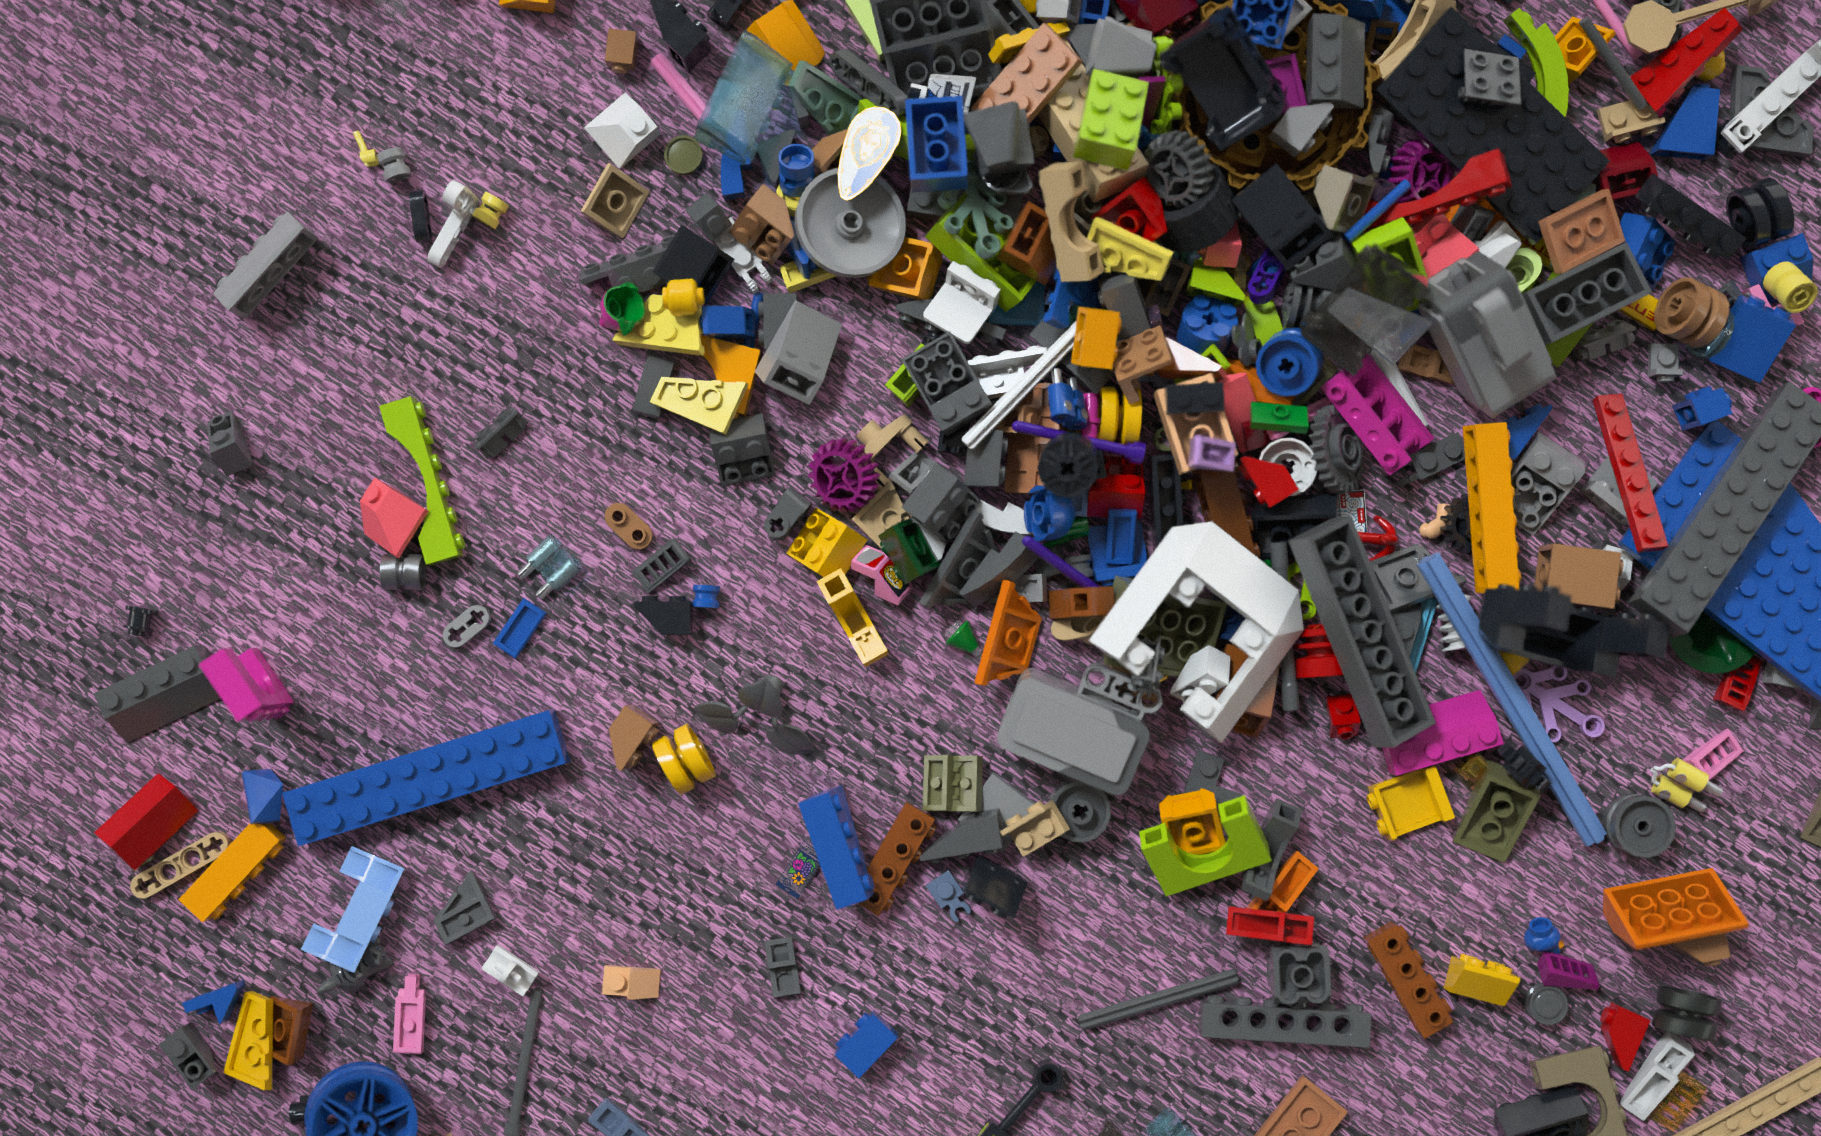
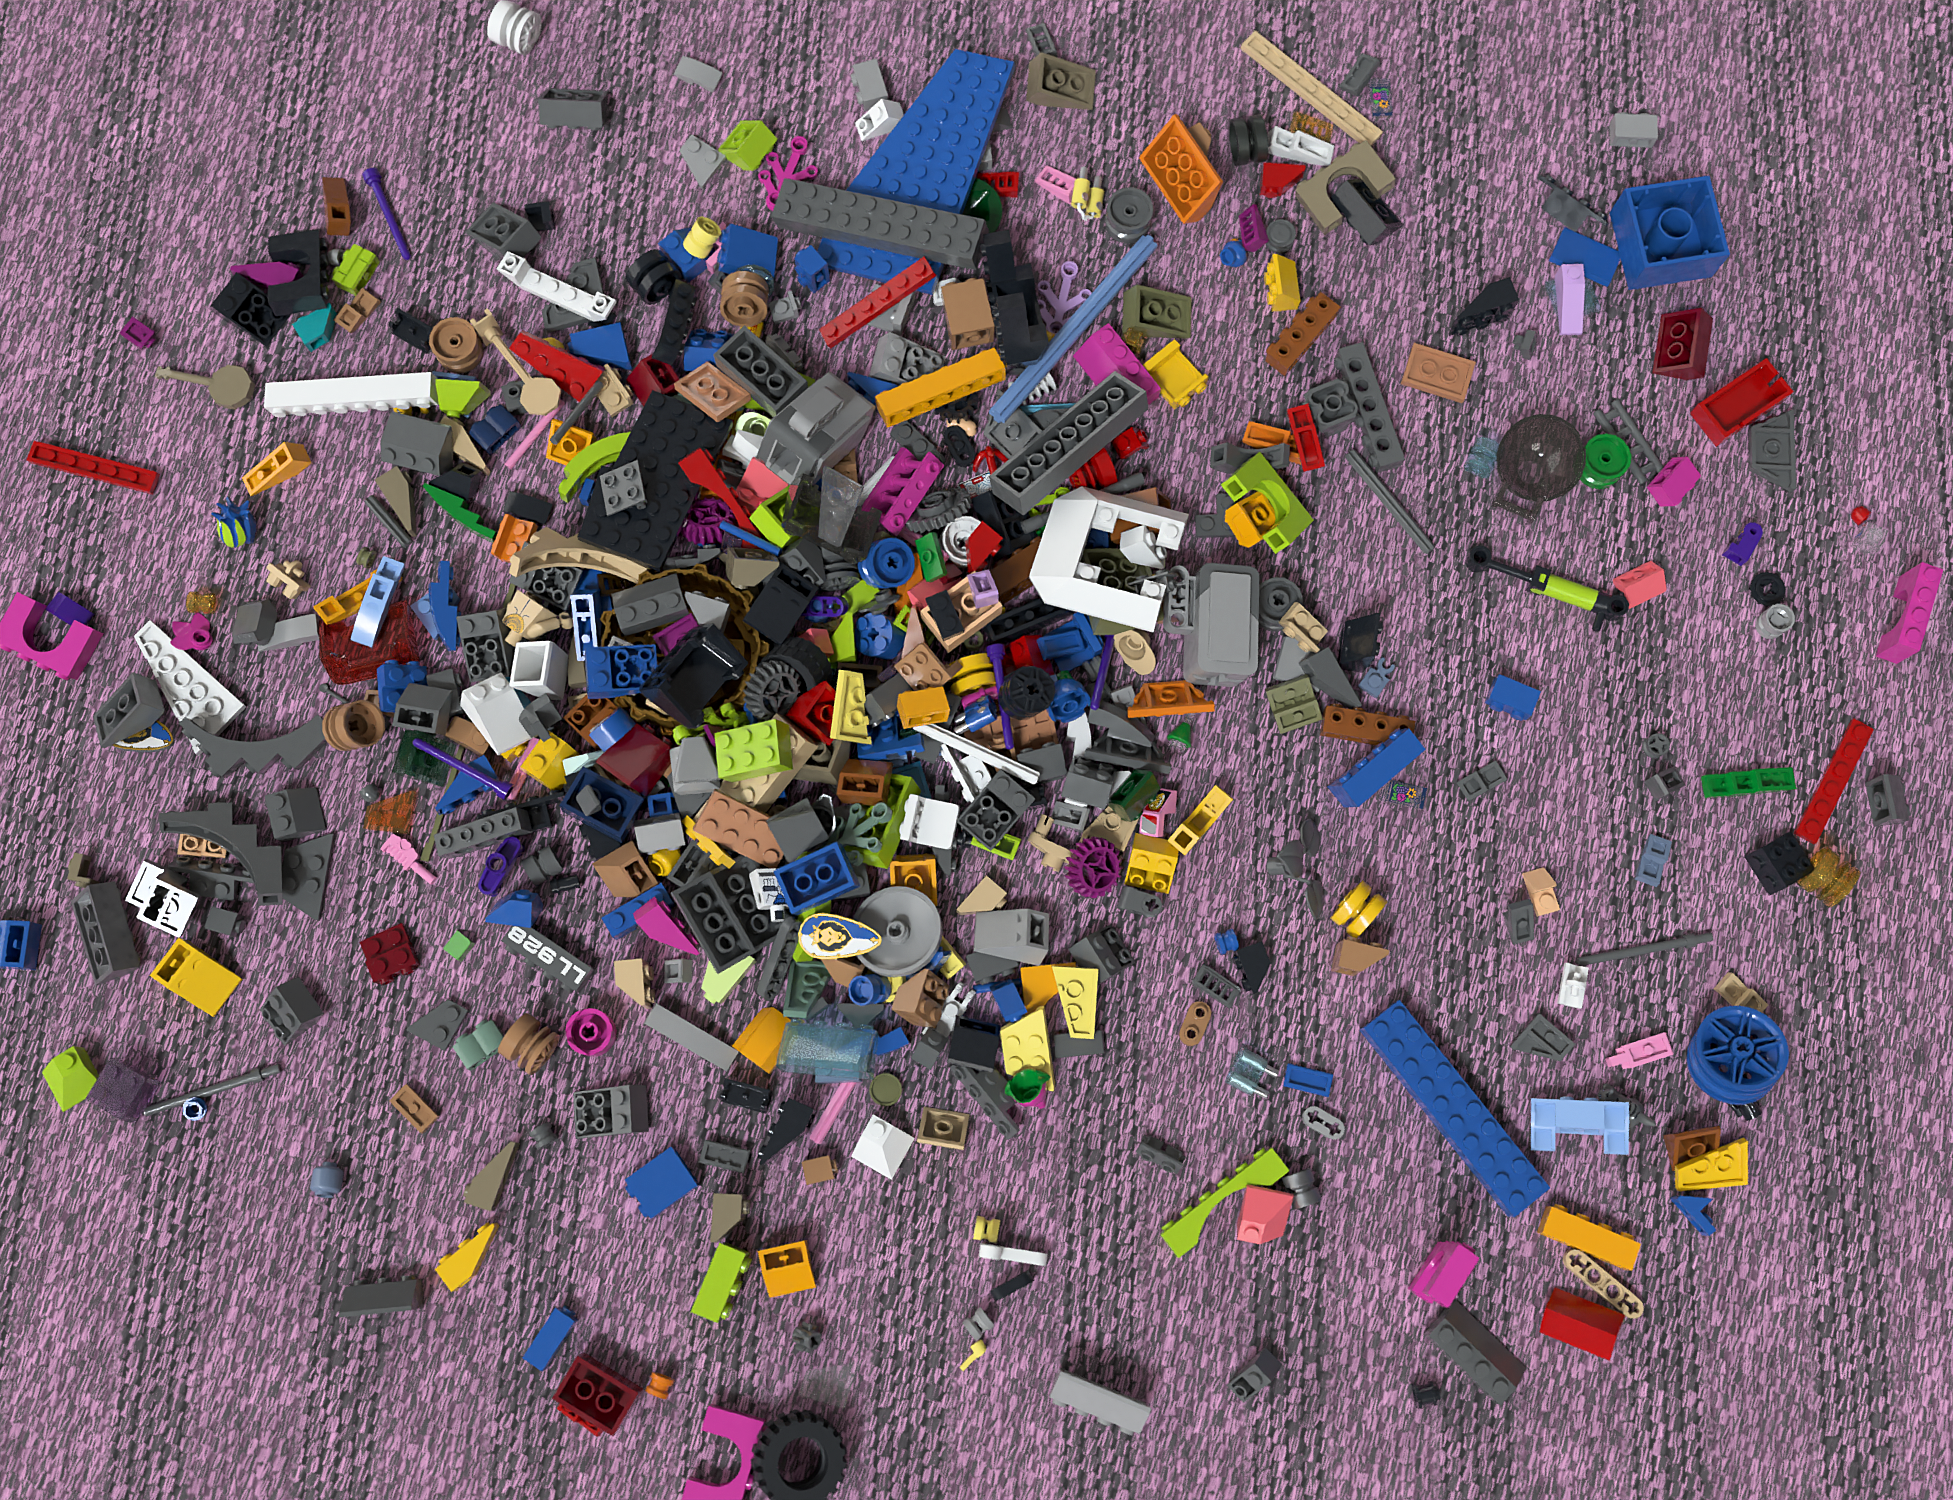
camera: 115 degrees left, 10 degrees down
dark grey slope [159,1022,216,1089] -> none
blue slope [242,769,283,825] -> none
yellow head [662,279,704,316] -> none
tan arch [1039,161,1104,282] -> none
dark orange slope [1048,586,1115,619] -> none
black gear [1497,741,1552,793] -> none
none -> black plate [943,426,975,468]
none -> tan slope [956,875,1007,915]
none -> dark grey slope [1502,899,1535,945]

